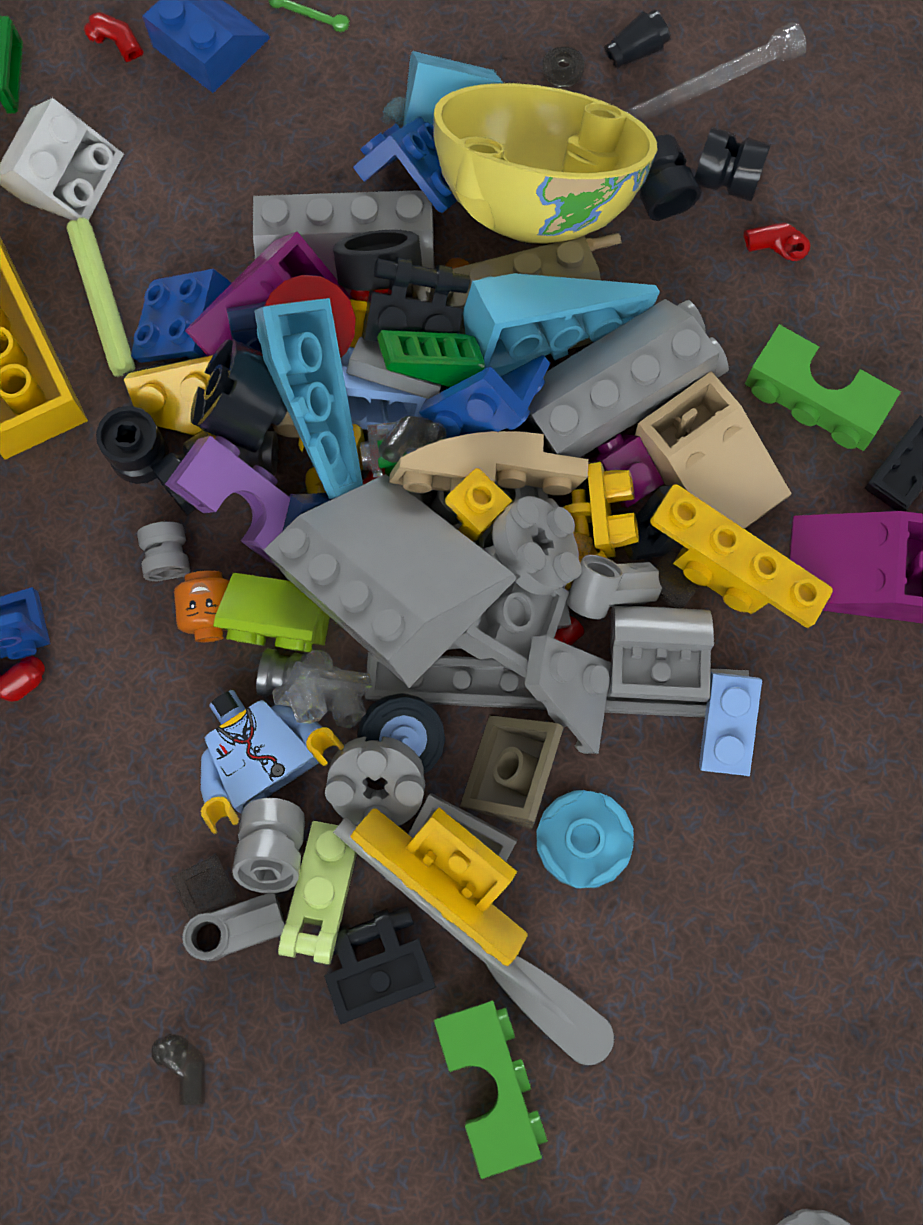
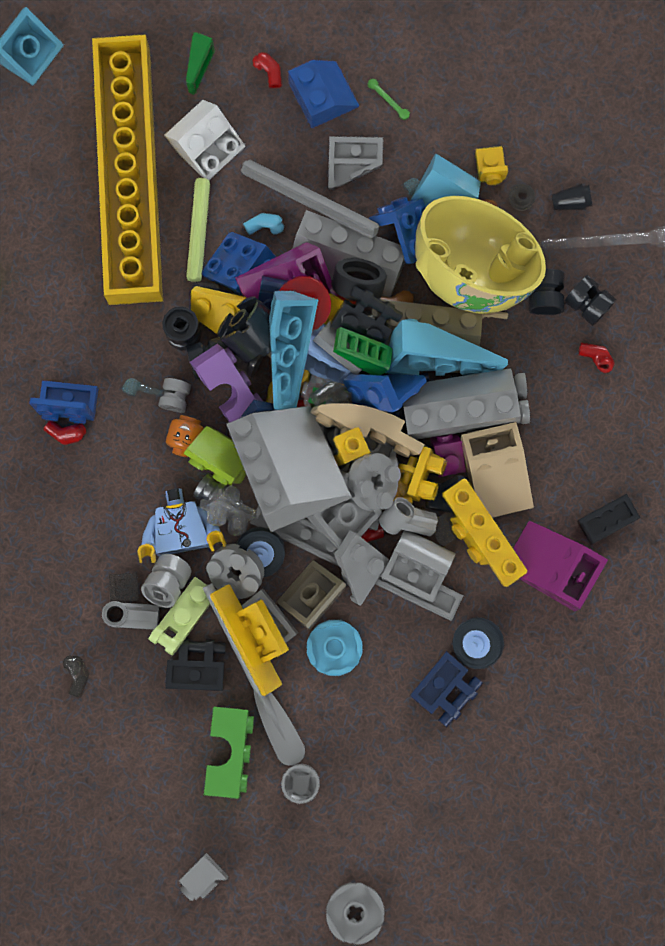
camera: 20 degrees right, 5 degrees up
light blue plate [699,672,762,776] -> none
bright green arch [745,324,901,451] -> none
none -> clear light blue hand [122,378,162,397]
none -> light grey axle [241,160,379,238]
none -> medium azure arm [243,213,284,235]
none -> light grey wheel [281,764,320,804]
none -> light grey wing [328,136,383,190]
none -> dark blue plate [409,652,483,727]
none -> black wheel [452,617,504,669]
none -> yellow bracket [475,146,508,185]

